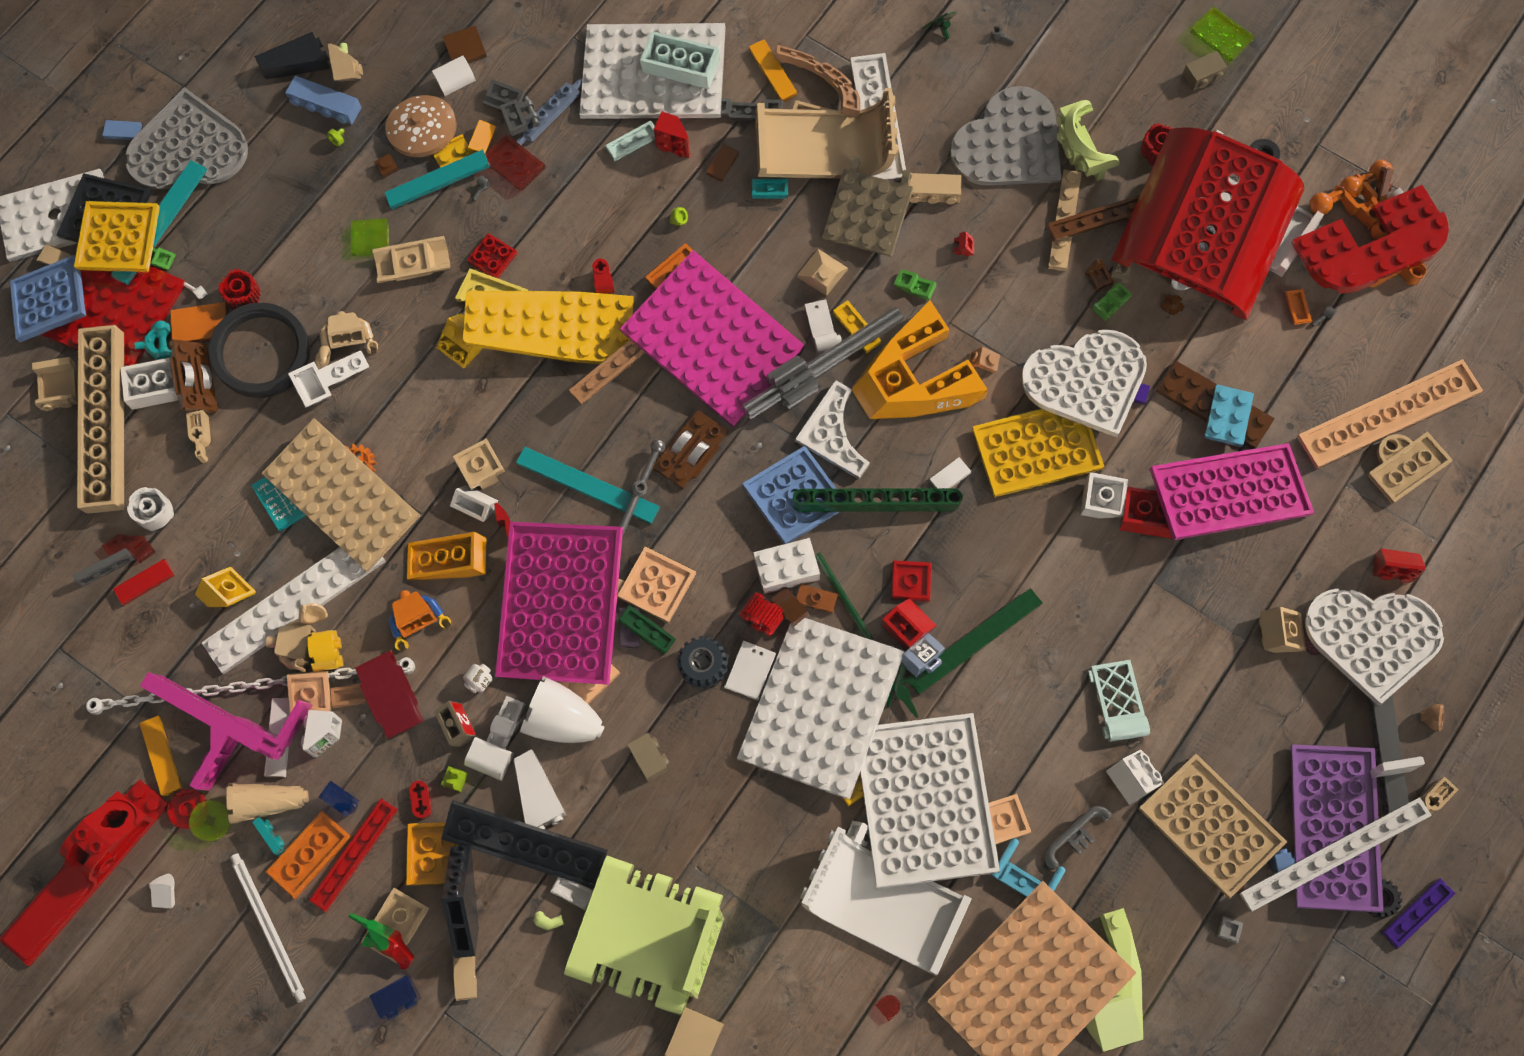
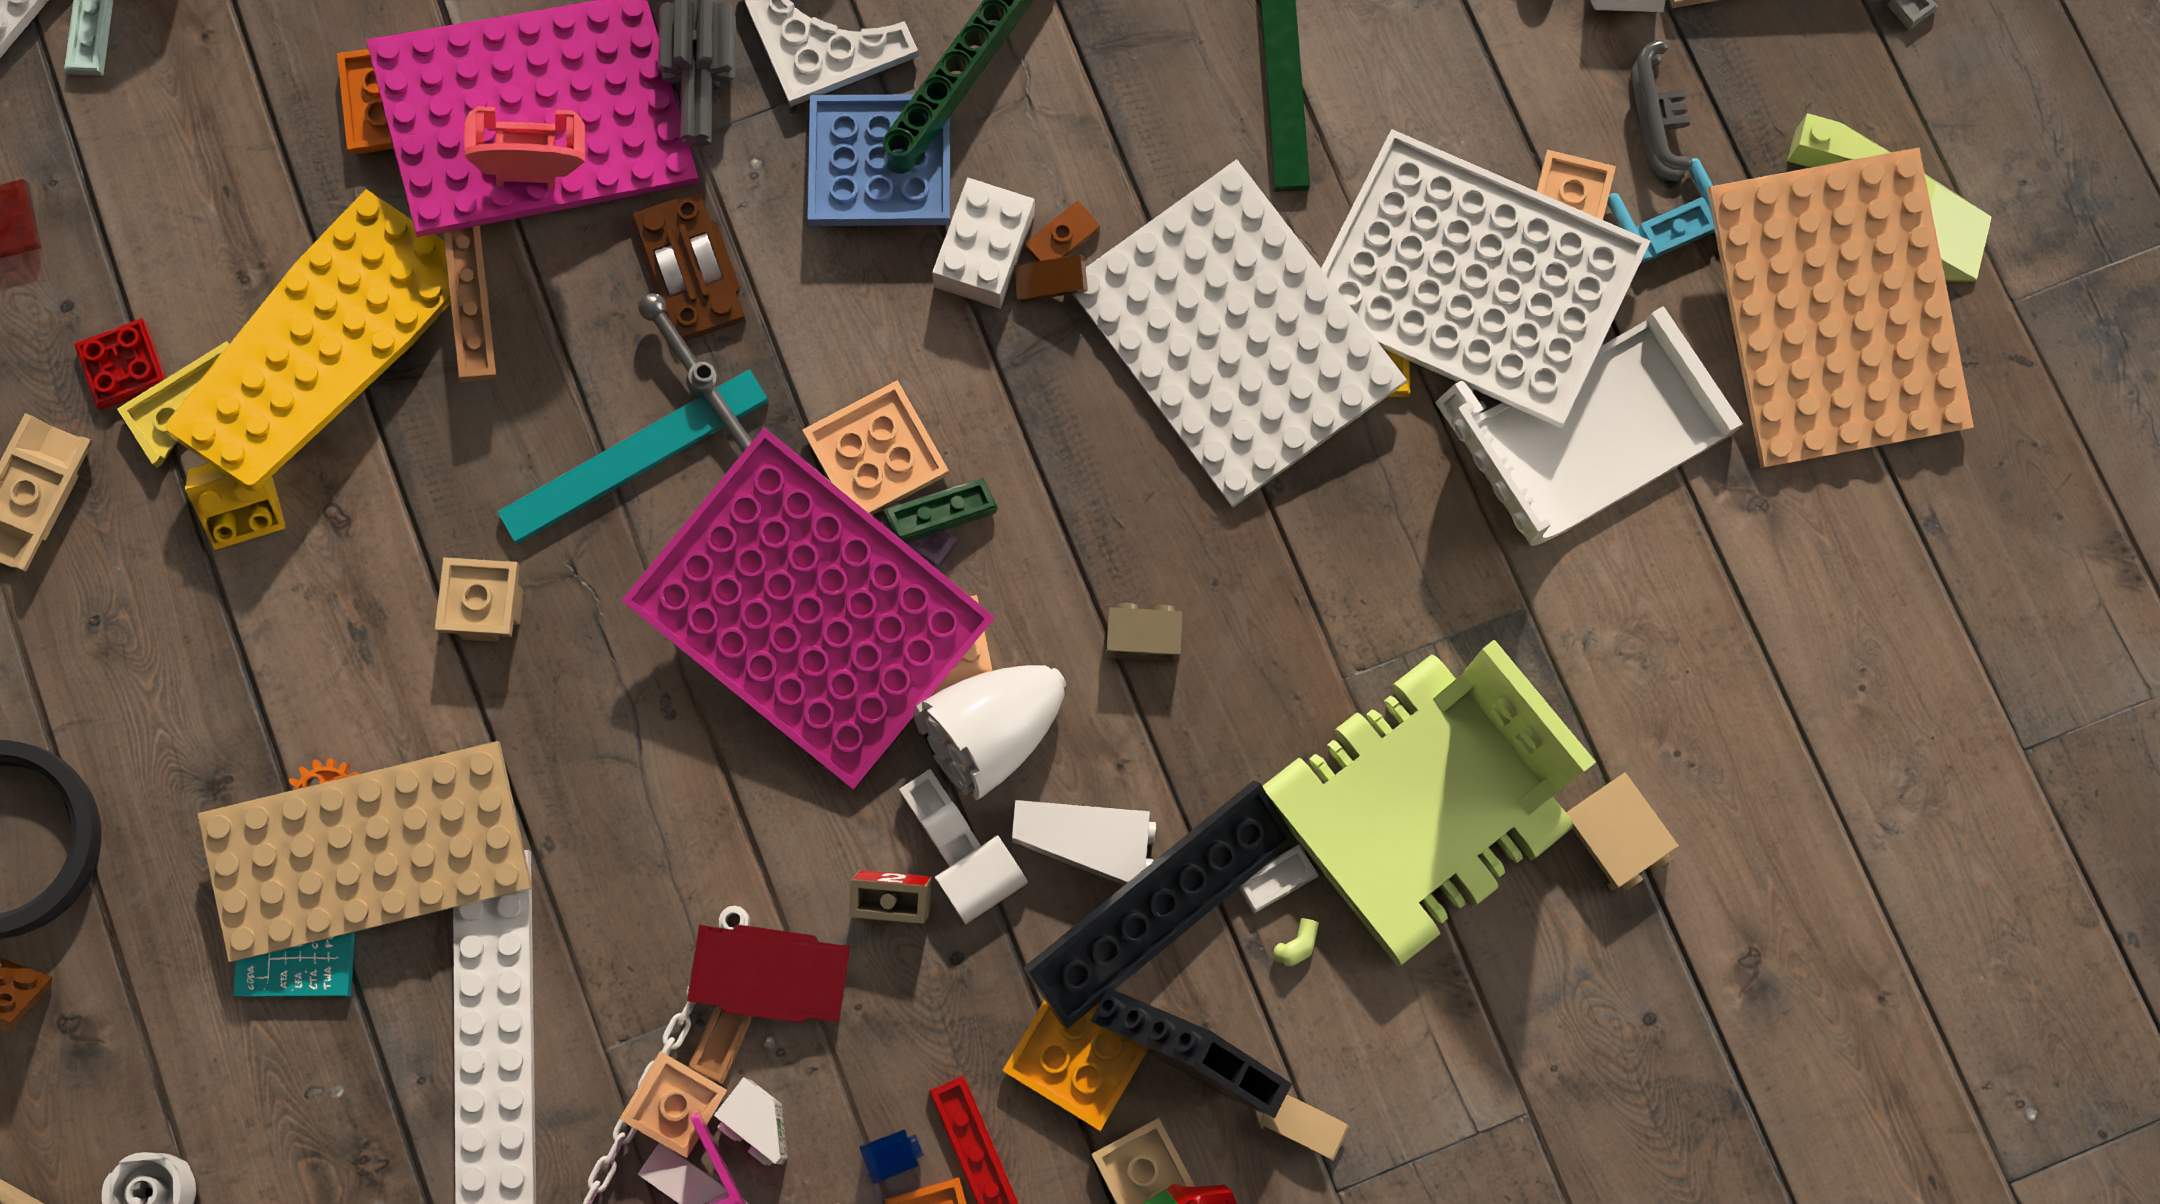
camera: 65 degrees left, 5 degrees up
tan piece [186,410,211,463] -> none
yellow slope [195,567,256,607] -> none
tan torso [266,603,328,672] -> none
white plate [288,350,369,408] -> none
yellow brick [308,630,343,672] -> none
tan torso [315,311,378,370] -> none
orange torso [388,590,451,651] -> none
light orange slope [407,532,486,580] -> none
red beam [409,781,432,819] -> none
lime tile [441,766,468,792] -> none
white brick [450,485,498,522] -> none
white head [463,664,492,694] -> none
red slope [494,503,511,538] -> none
red piece [592,258,615,294] -> none
lime tile [669,207,688,226] -> none
black wheel [677,636,728,689] -> none
white container [724,641,776,701] -> none
red brick [739,592,784,637] -> none
dark green piece [815,552,921,718] -> none
clear red tile [875,995,901,1021] -> none
red slope [881,598,937,651] -> none
red tile [891,560,932,602] -> none
sand blue piece [901,633,945,677] -> none
none -> coral piece [464,106,585,189]

